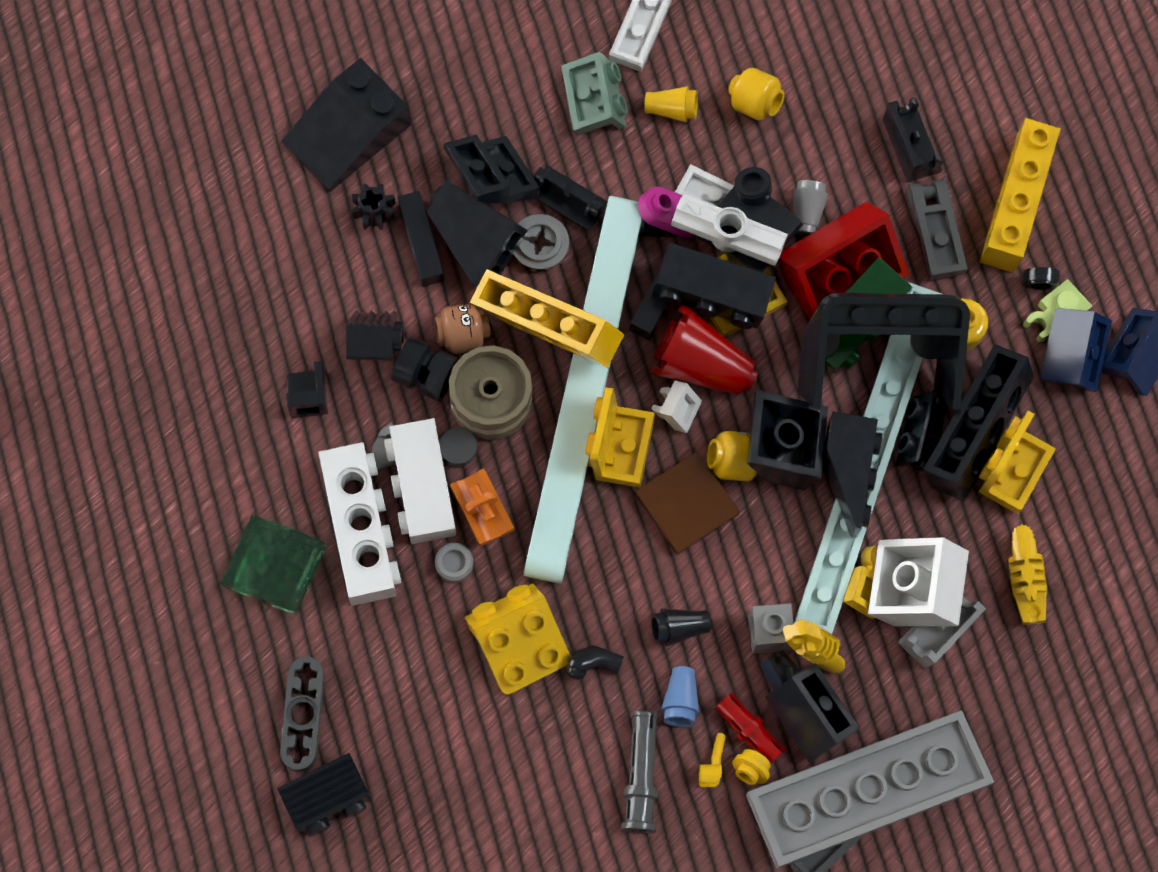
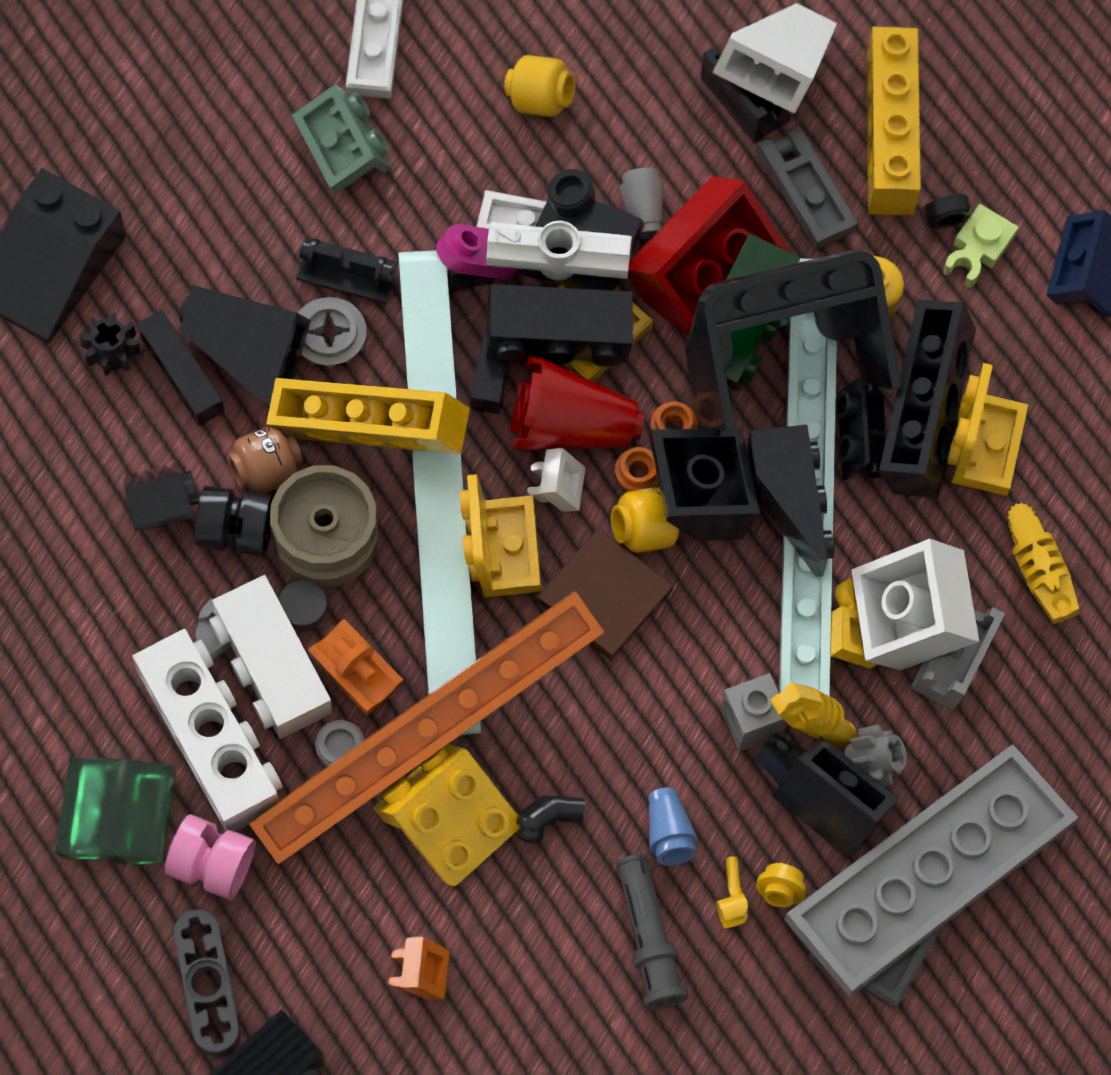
camera: 15 degrees left, 5 degrees down
black panel [286,361,328,418] -> none
black slope [443,134,540,203] -> none
yellow cone [645,86,698,122] -> none
black cone [651,608,711,647] -> none
red pin [714,692,786,764] -> none
dark blue panel [1041,308,1112,392] -> none
none -> bright pink wheel [164,814,256,901]
none -> orange plate [249,591,604,865]
none -> orange tile [388,937,450,1001]
none -> orange plate [615,447,659,492]
none -> orange plate [650,401,698,430]
none -> white slope [712,3,837,114]
none -> light grey gear [845,725,907,787]

